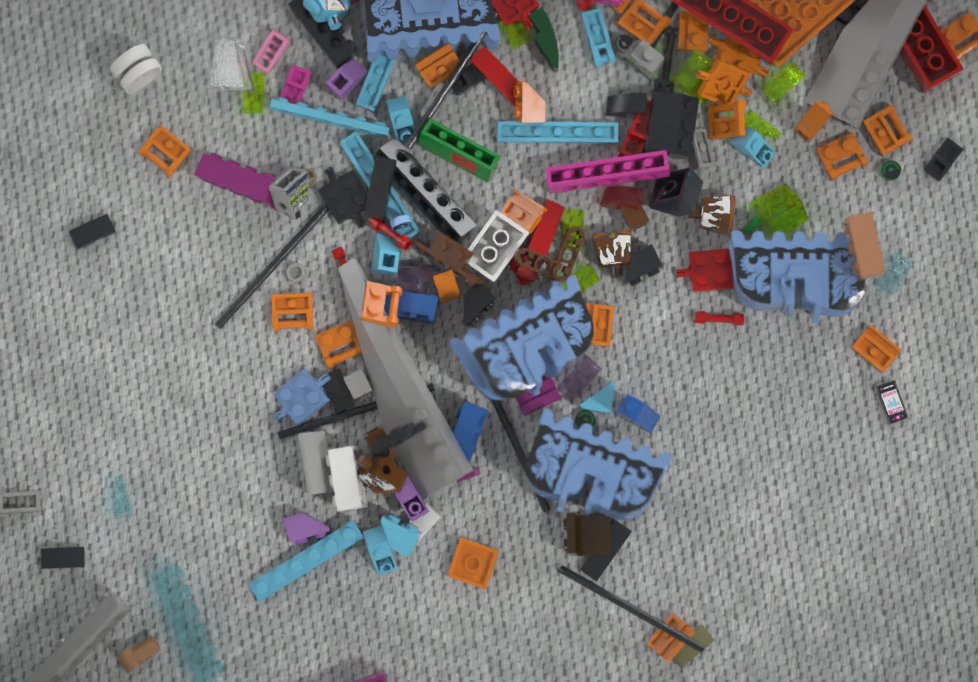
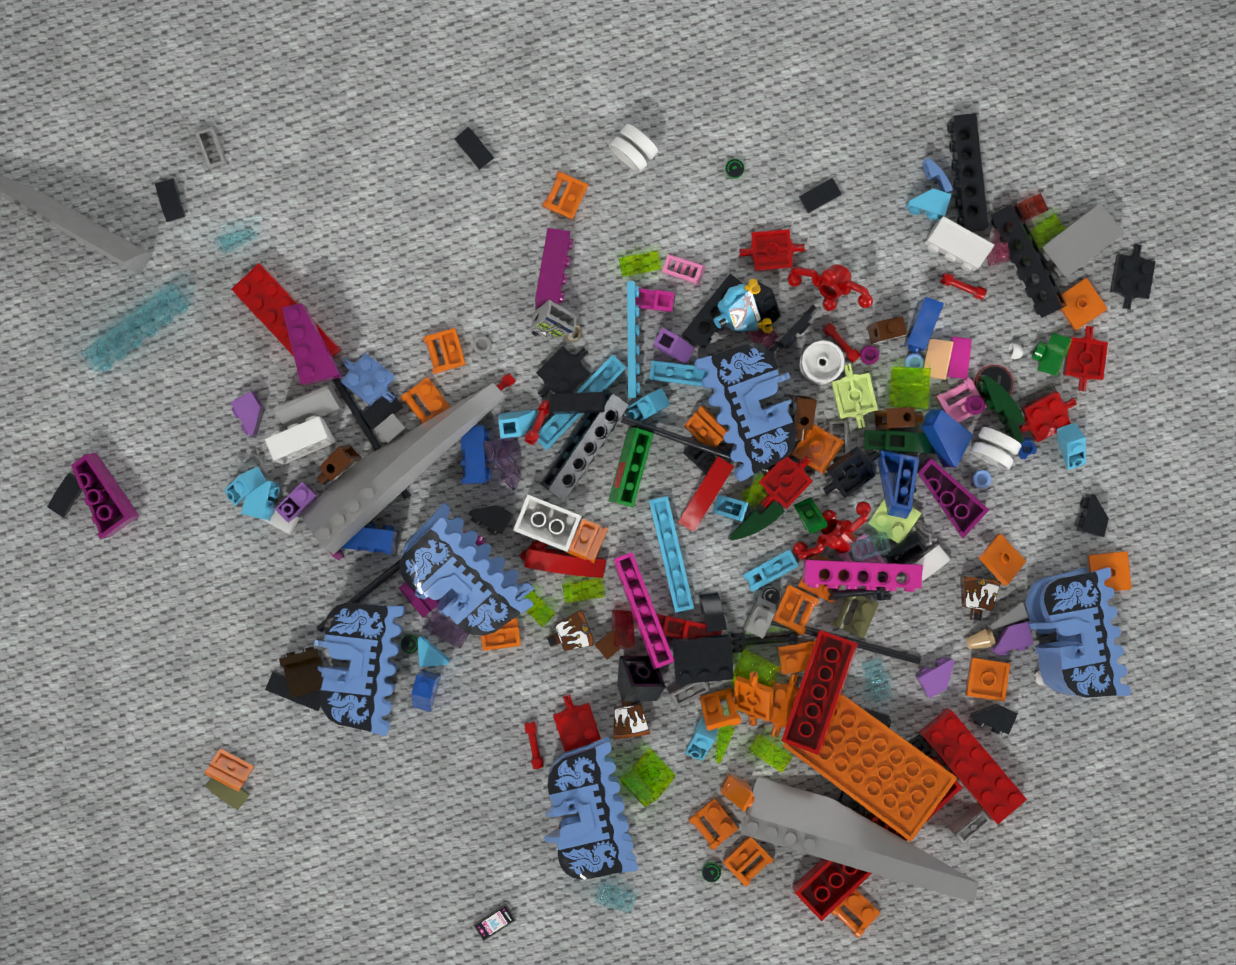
camera: 70 degrees right, 5 degrees up
medium nougat piece [117,635,161,673] -> none
clear slope [209,37,255,92] -> none
black piece [215,205,329,329] -> none
medium azure plate [249,520,365,602] -> none
reddish brown torso [357,454,409,494] -> none
orange plate [360,281,402,328] -> none
black plate [370,421,426,457] -> none
light blue tile [390,215,411,230] -> none
reddish brown bracket [412,232,485,285] -> none
orange slope [433,270,461,304] -> none
orange plate [447,537,499,590] -> none
slope [513,80,545,123] -> none
reddish brown beam [514,226,585,282] -> none
black piece [559,565,706,653] -> none
black slope [624,244,663,287] -> none
green tile [742,215,762,234] -> none
nougat brick [843,212,886,280] -> none
orange plate [851,325,902,373] -> none
black slope [923,137,964,182] -> none
none -> red brick [231,263,342,357]
none -> magenta wedge [282,303,343,386]
none -> medium azure slope [712,494,748,522]

